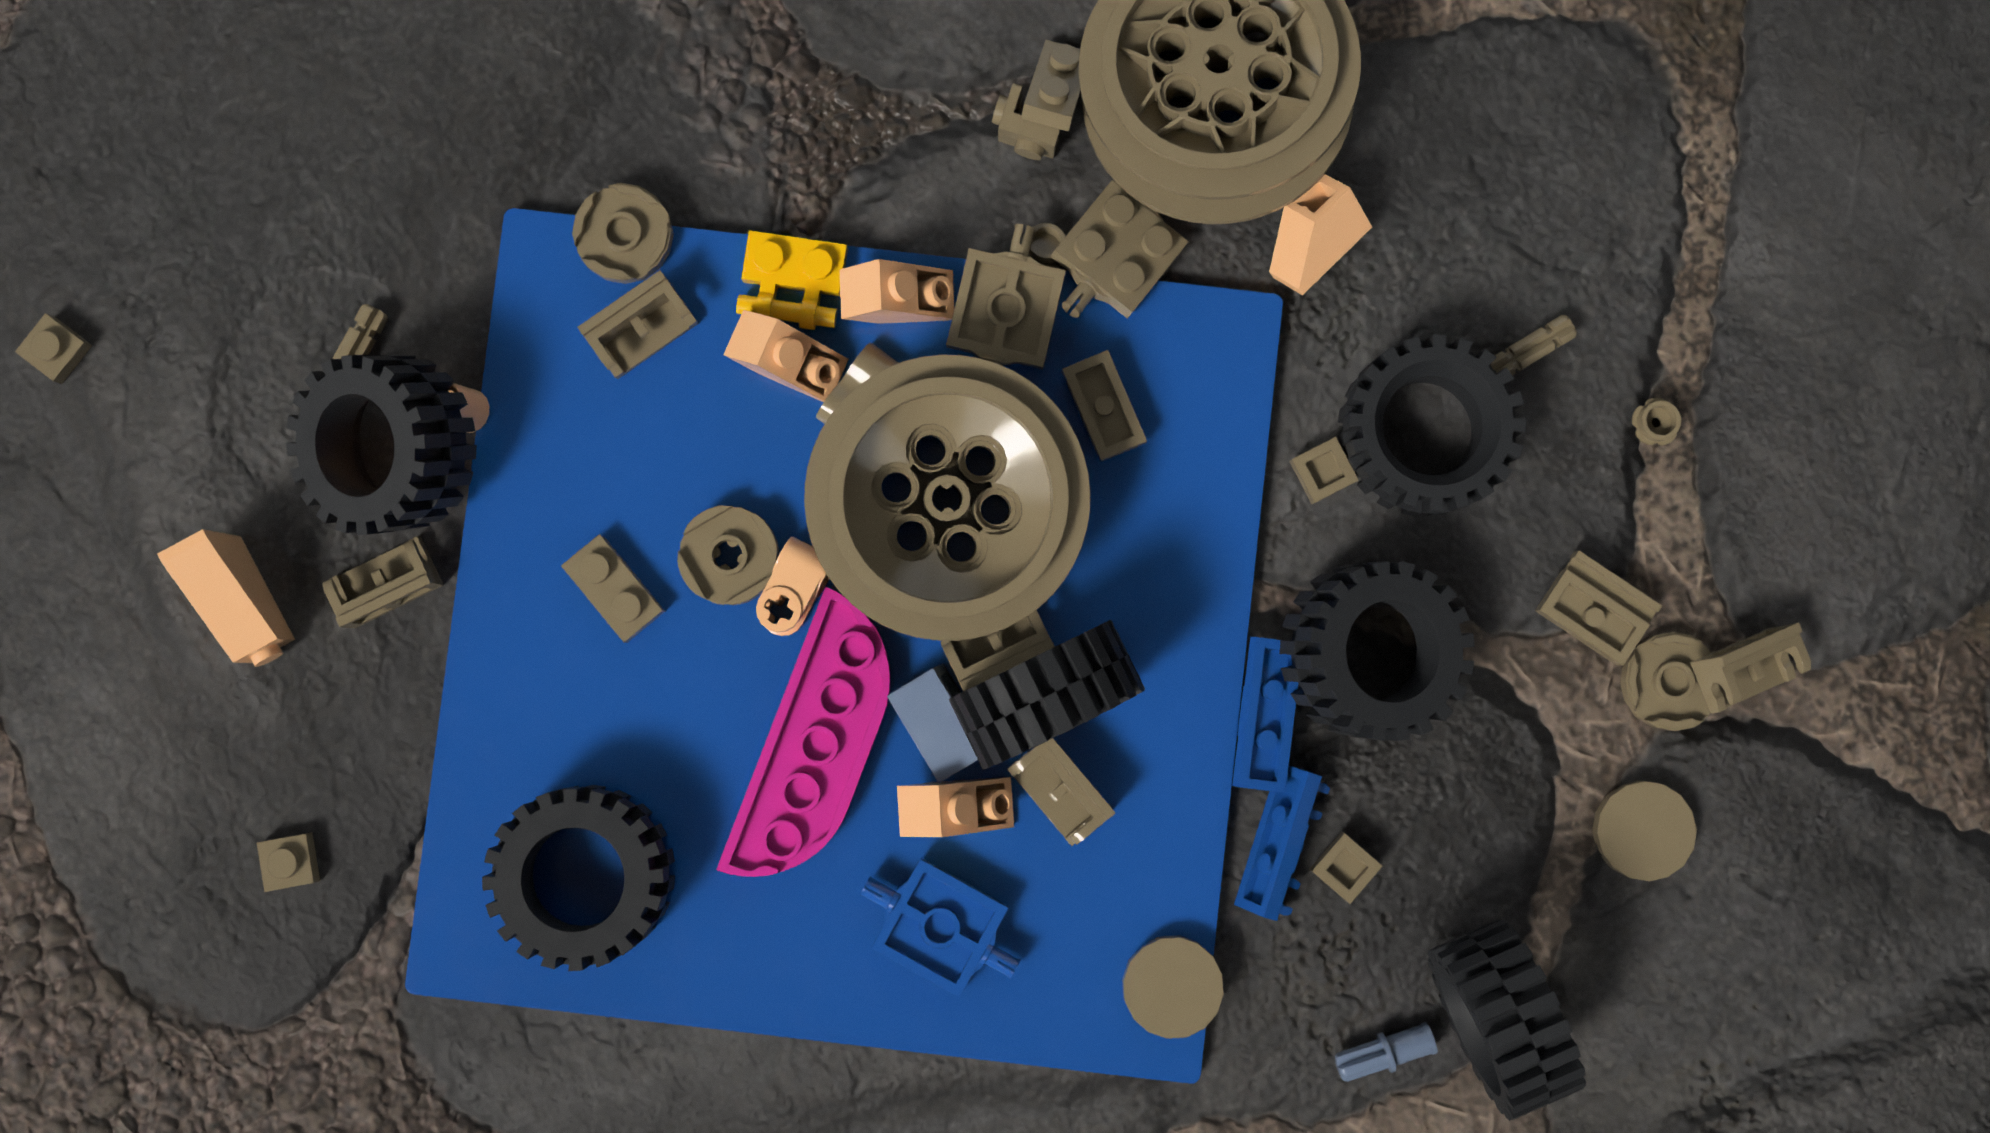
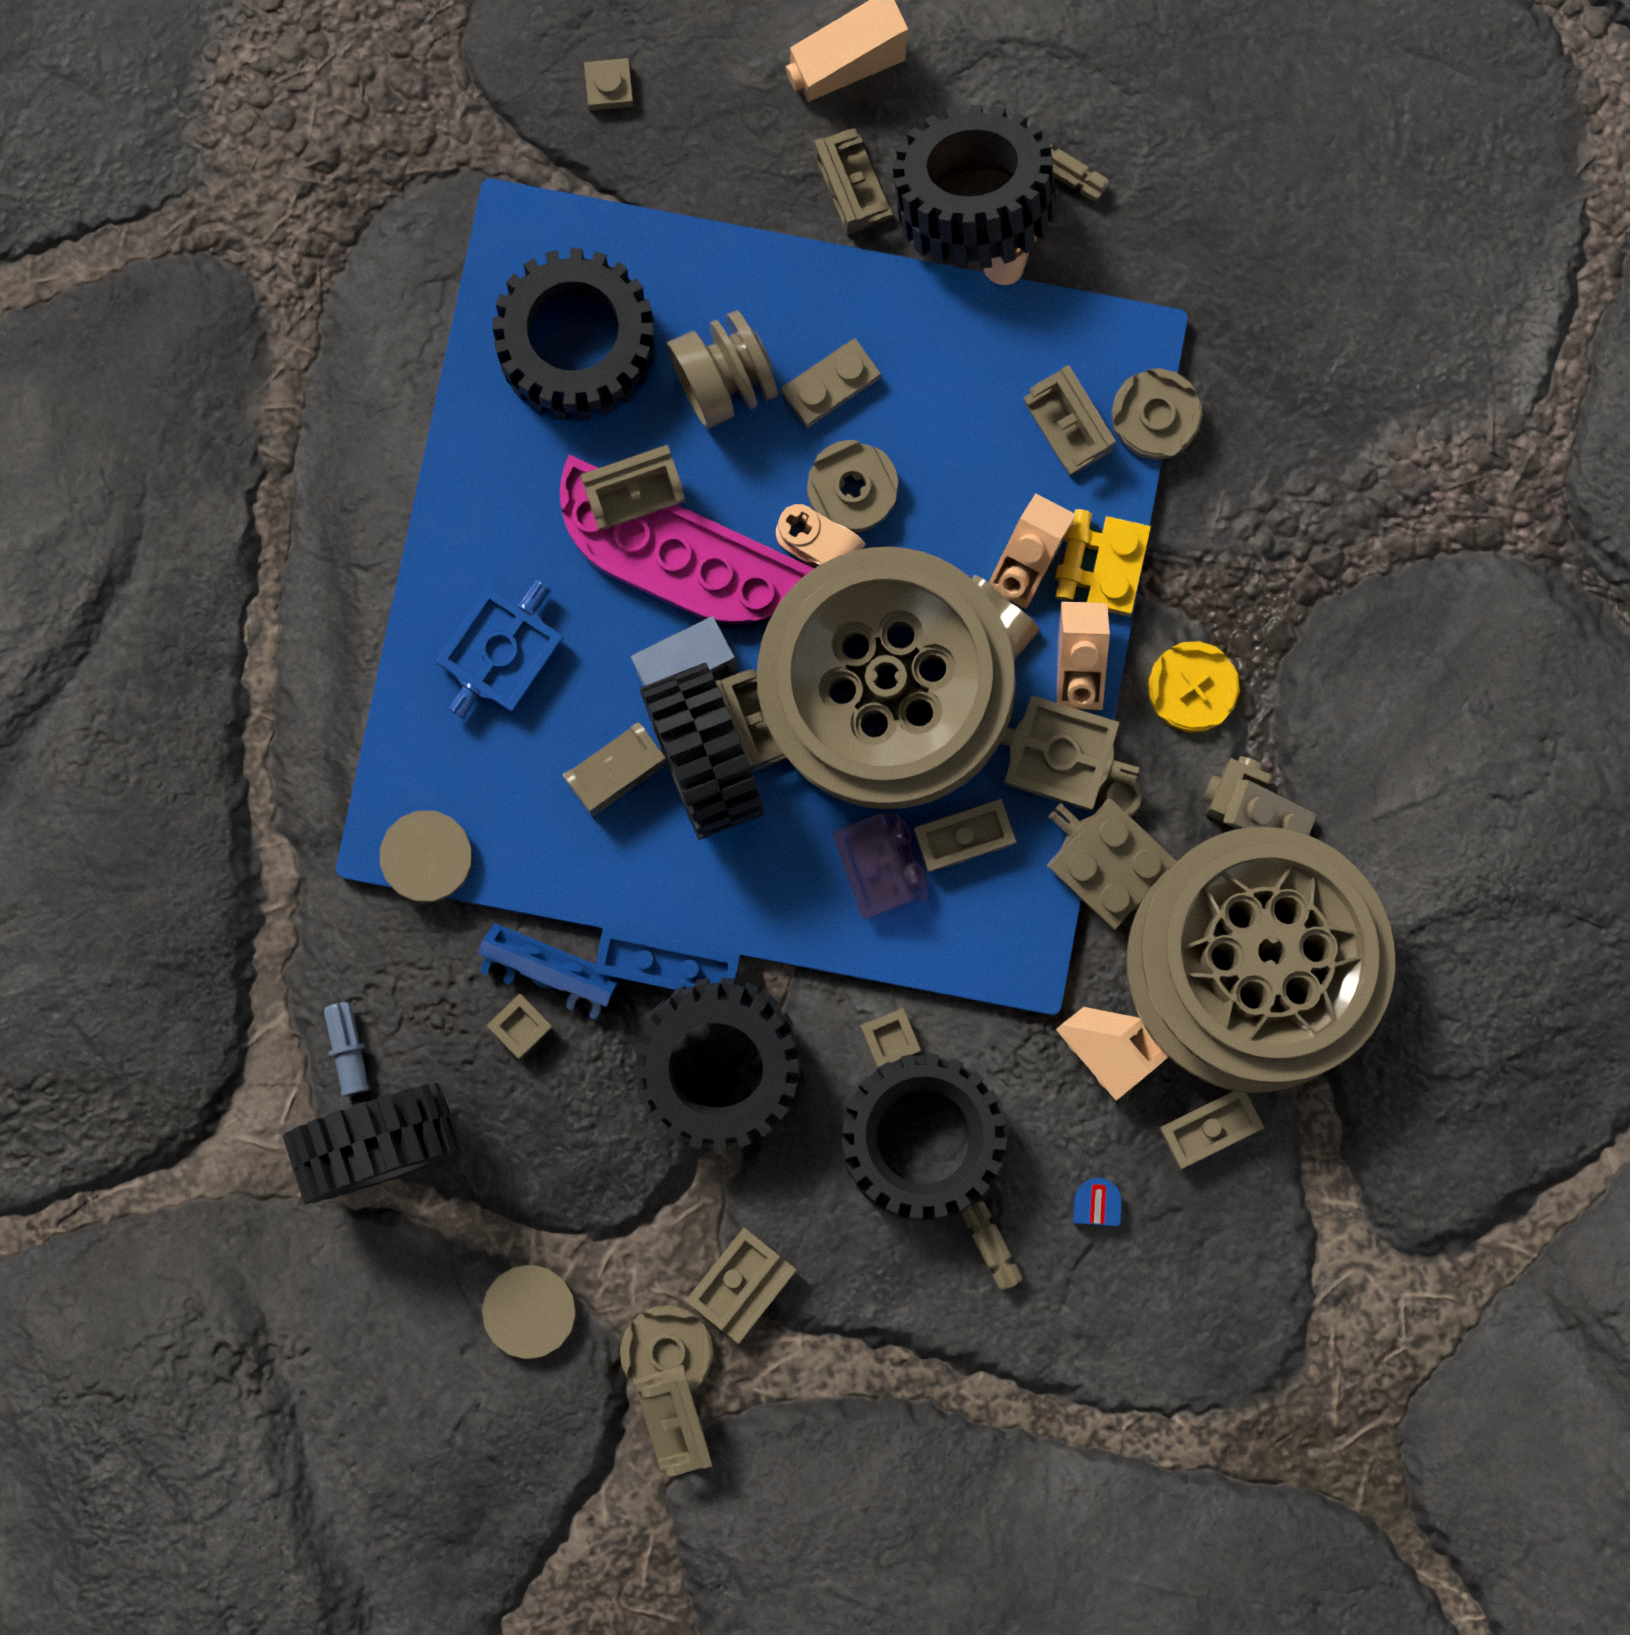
camera: 90 degrees right, 5 degrees down
light nougat slope [897,777,1014,837] -> none
dark tan plate [1632,398,1681,446] -> none
none -> dark tan hinge [581,445,686,532]
none -> dark tan wheel [666,310,778,430]
none -> clear purple bracket [832,813,927,920]
none -> blue tile [1072,1178,1121,1227]
none -> yellow tile [1147,641,1240,733]
none -> dark tan plate [1159,1091,1264,1170]

